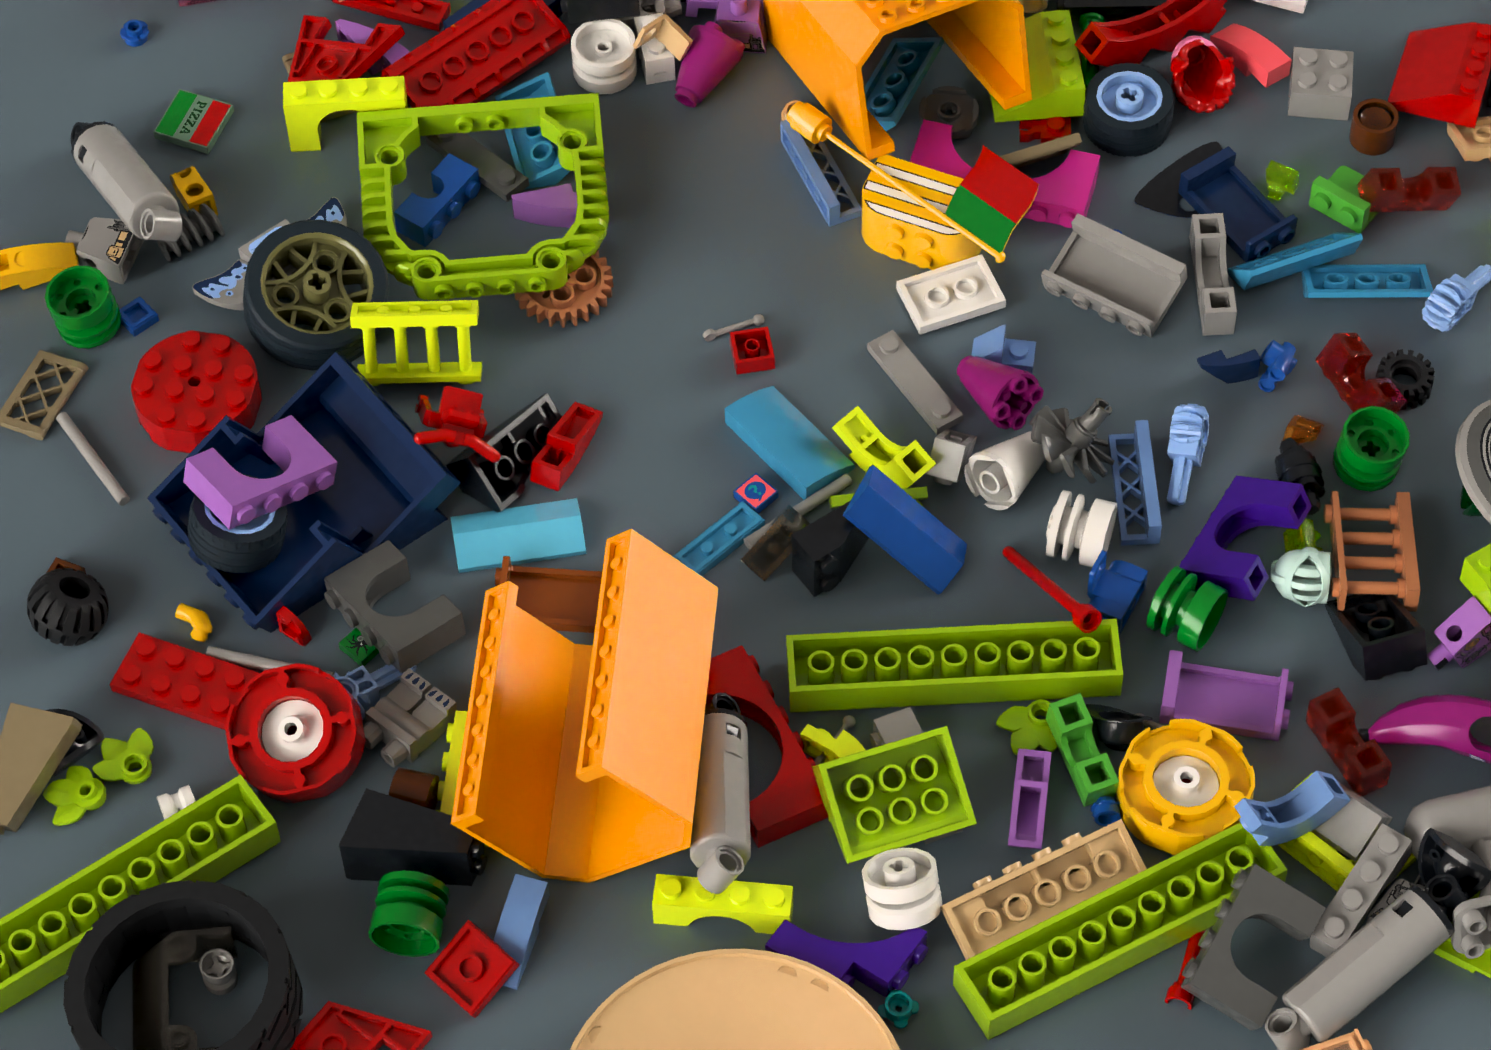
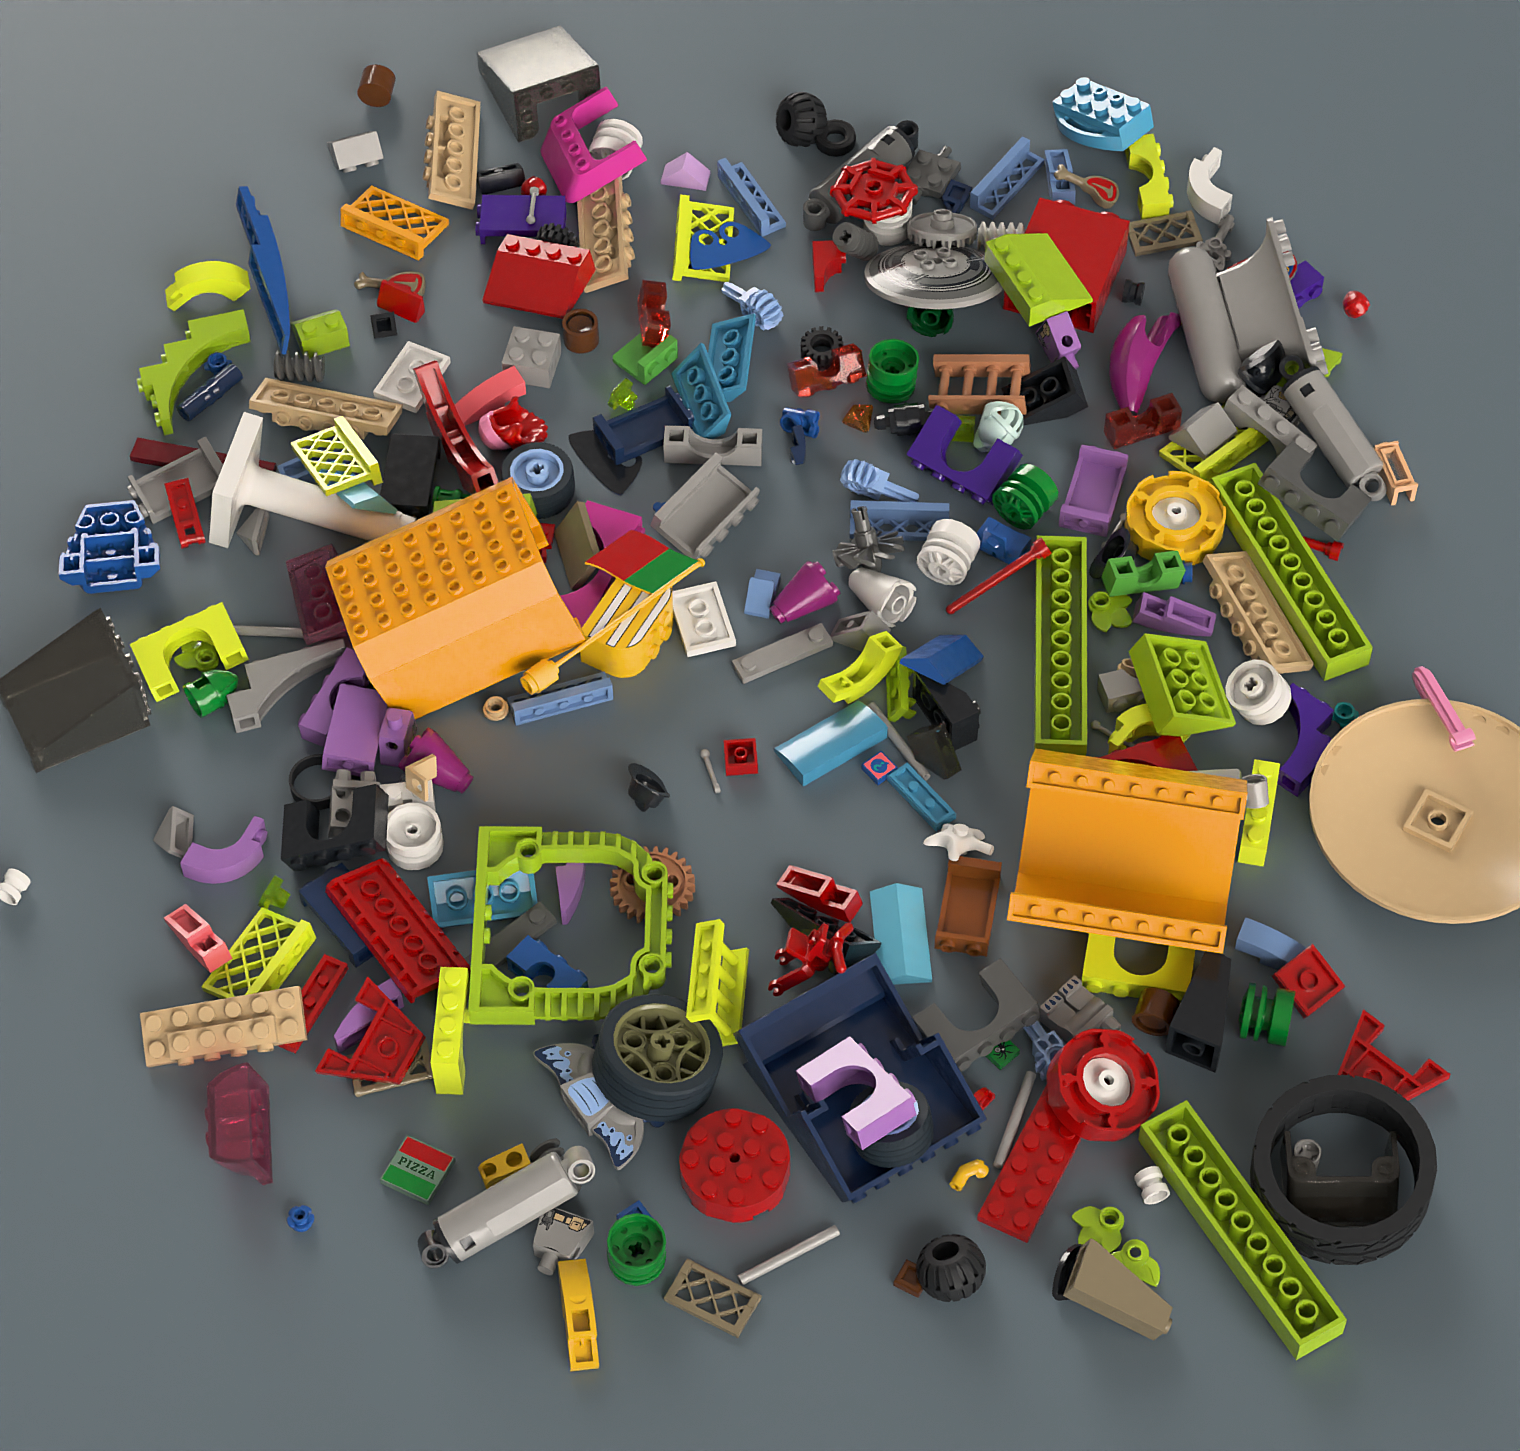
camera: 85 degrees left, 0 degrees up
medium blue arch [1234,770,1351,846] -> none
none -> black piece [628,763,670,812]

